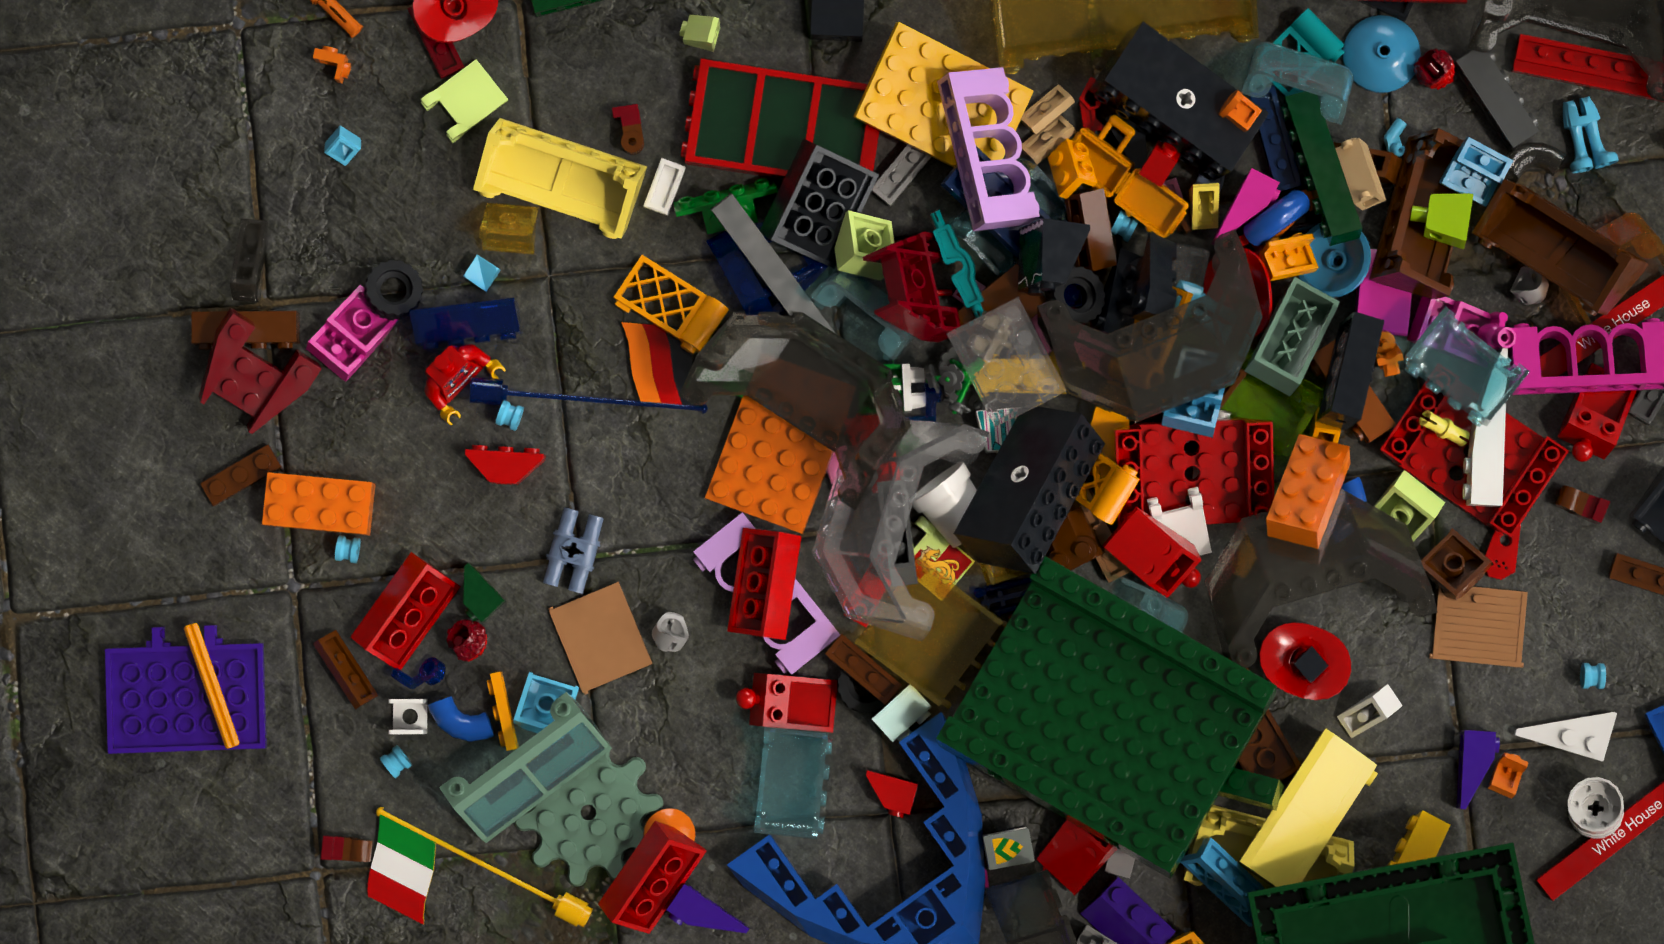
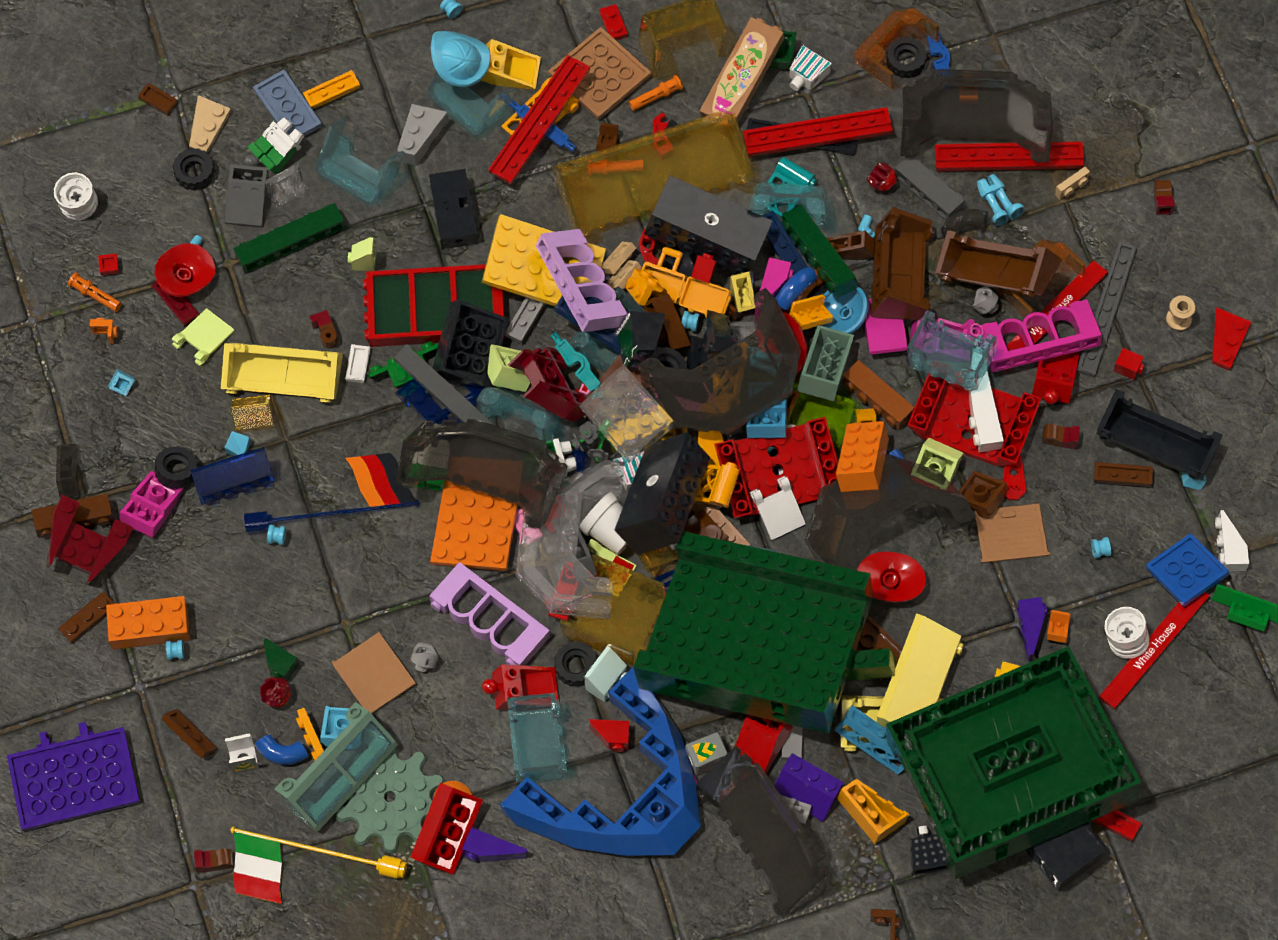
camera: 10 degrees left, 20 degrees down
light orange axle [184,623,239,749] -> none
red slope [350,552,461,671] -> none
medium azure wheel [380,745,412,778] -> none
clear blue plate [391,657,446,689] -> none
red torso [424,344,506,425] -> none
red slope [465,445,546,485] -> none
sand blue pin [543,507,604,594] -> none
light orange piece [613,255,729,354] -> none
red slope [727,528,801,640] -> none
reddish brown plate [825,634,902,705] -> none
red slope [1103,506,1202,598] -> none
orange tile [1219,90,1262,132] -> none
black slope [1292,646,1329,684] -> none
black brick [1316,312,1384,430] -> none
tan brick [1335,138,1386,210] -> none
white slope [1337,684,1402,738] -> none
dark azure dish [1342,15,1421,93] -> none
orange hips [1375,330,1404,377] -> none
lime torso [1410,193,1473,249] -> none
light yellow pin [1419,410,1470,447] -> none
dark azure slope [1439,137,1513,207] -> none
white wing [1513,712,1617,761] -> none

